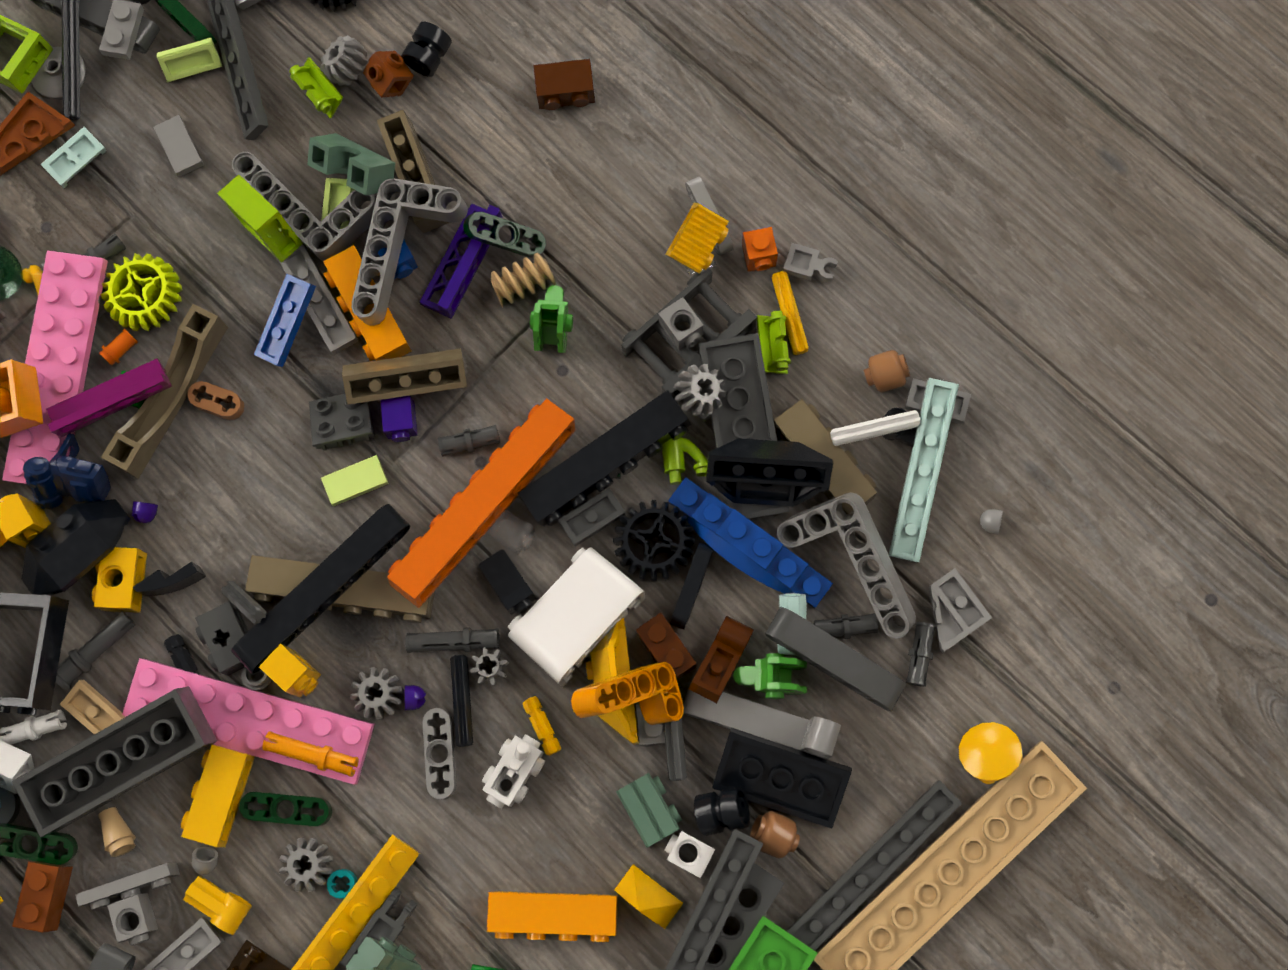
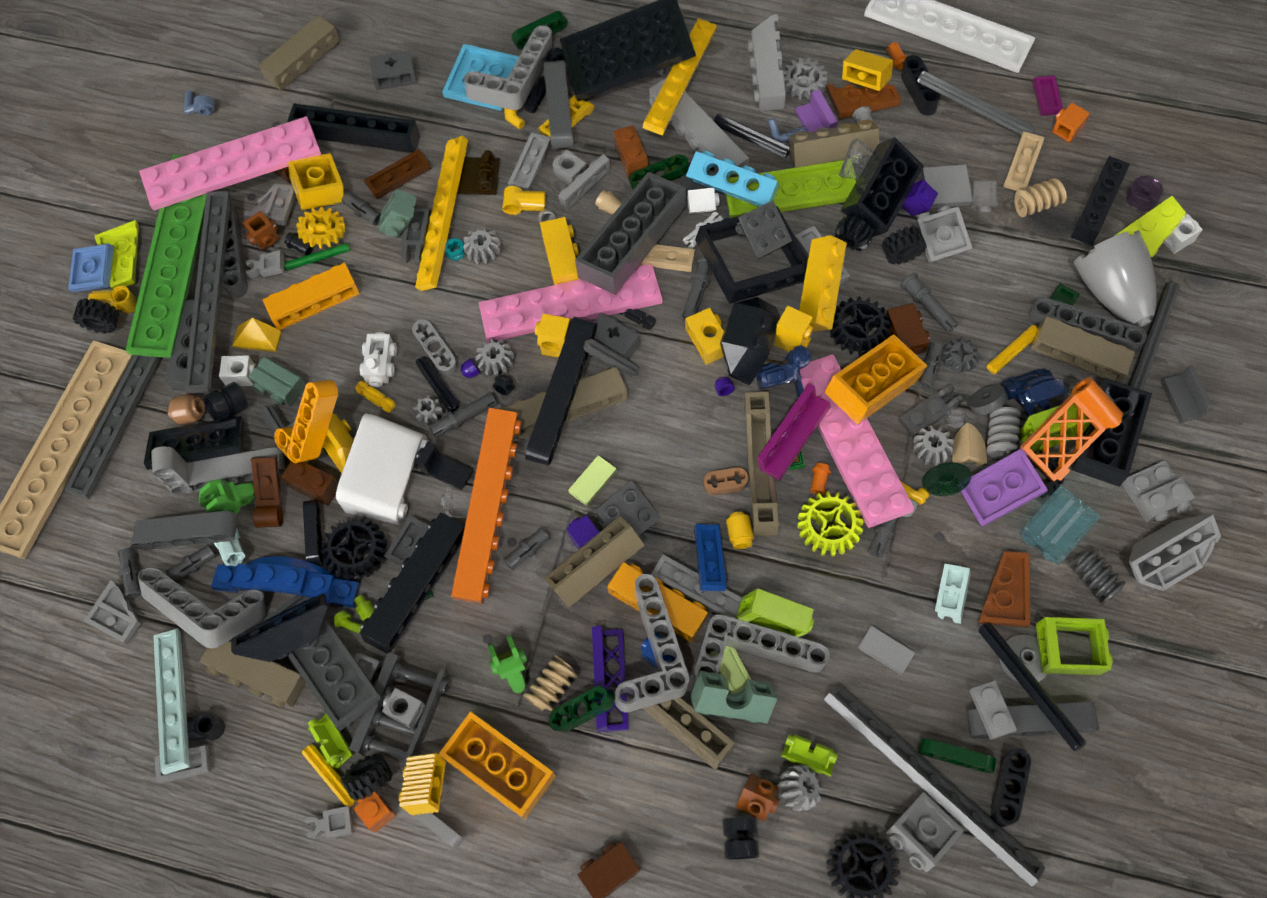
camera: 150 degrees right, 10 degrees down
black slope [133,562,206,596] -> none
yellowish green tile [157,38,222,82] -> none
dark green beam [239,792,332,826] -> none
light orange pin [262,731,359,777] -> none
light grey gear [673,364,727,416] -> none
white axle [830,410,920,446] -> none
medium nougat head [864,350,910,393] -> none
yellow dish [959,722,1023,784] -> none
light grey hinge [980,509,1003,534] -> none
none -> black tyre [340,754,393,800]
none -> light orange brick [438,711,556,820]
none -> black plate [492,375,515,396]
none -> yellow brick [726,512,754,549]

